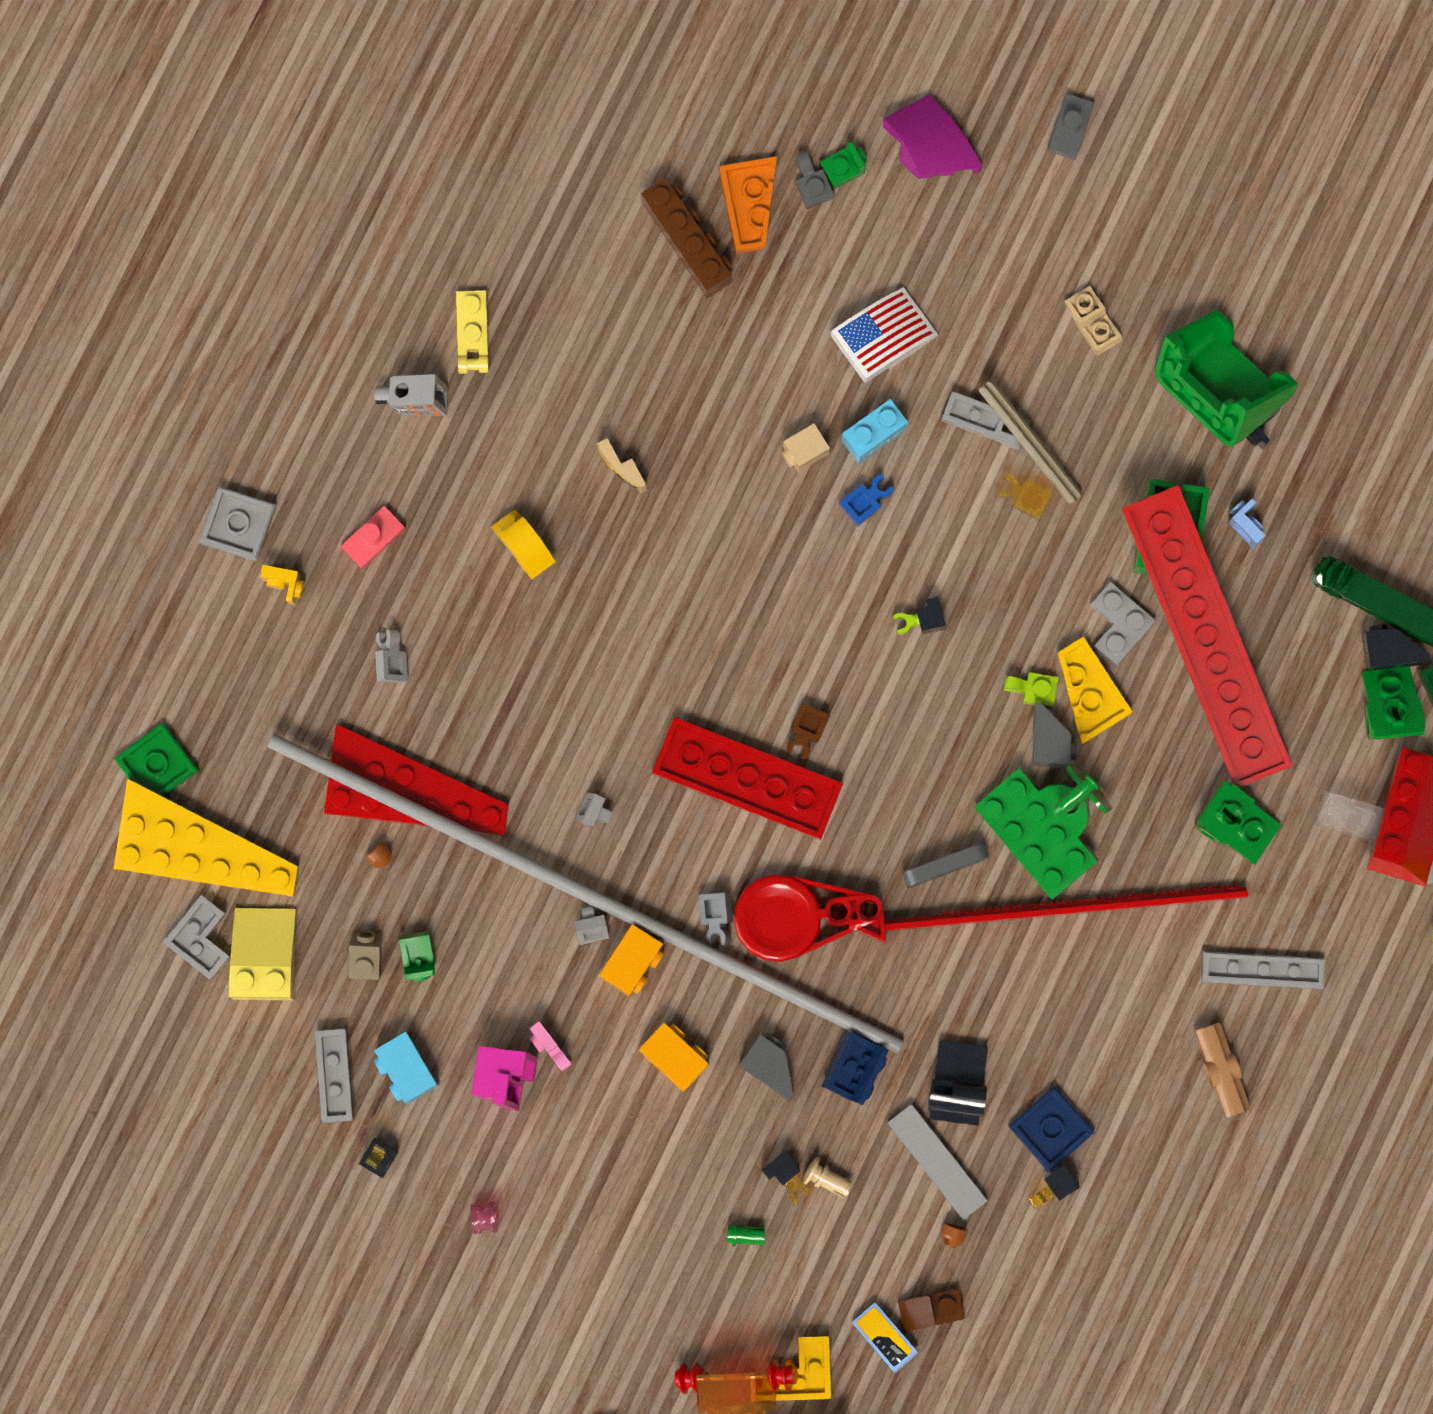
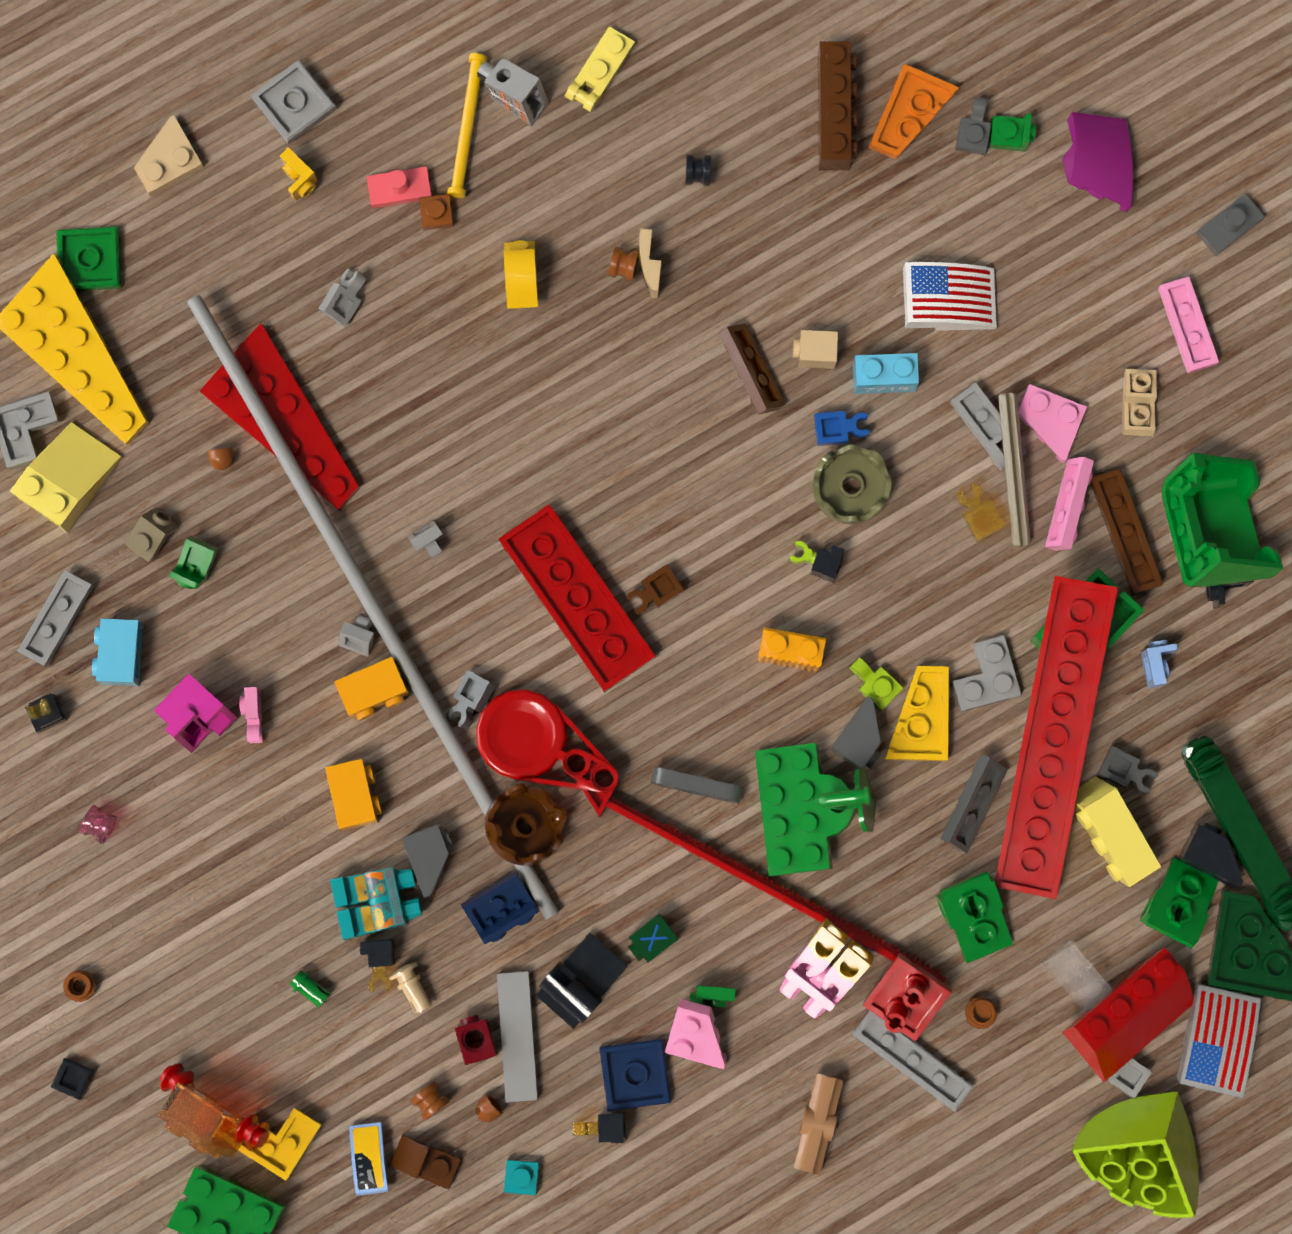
camera: 30 degrees right, 0 degrees up
none -> dark orange plate [63,970,96,1002]
none -> tan wing [134,115,204,197]
none -> teal hips [330,867,423,940]
none -> dark orange wheel [409,1081,450,1121]
none -> dark orange plate [419,194,454,230]
none -> yellow bar [447,53,487,199]
none -> dark red brick [454,1015,497,1065]
none -> reddish brown plate [485,783,567,866]
none -> teal plate [504,1160,539,1195]
none -> dark orange wheel [608,246,639,282]
none -> dark green brick [628,914,678,963]
none -> bright pink wing [665,999,727,1069]
none -> black wheel [685,154,711,186]
none -> green bracket [689,986,736,1008]
none -> reddish brown plate [719,323,786,415]
none -> light orange brick [758,627,826,673]
none -> hips [780,918,874,1019]
none -> olive plate [812,445,891,525]
none -> red plate [863,953,952,1042]
none -> dark grey plate [940,754,1008,854]
none -> dark orange plate [965,997,997,1029]
none -> bright pink wing [1018,384,1087,463]
none -> bright pink plate [1045,457,1094,551]
none -> light yellow wedge [1074,776,1161,887]
none -> reddish brown plate [1090,468,1163,596]
none -> dark grey plate [1097,746,1158,794]
none -> bright pink plate [1158,277,1219,374]

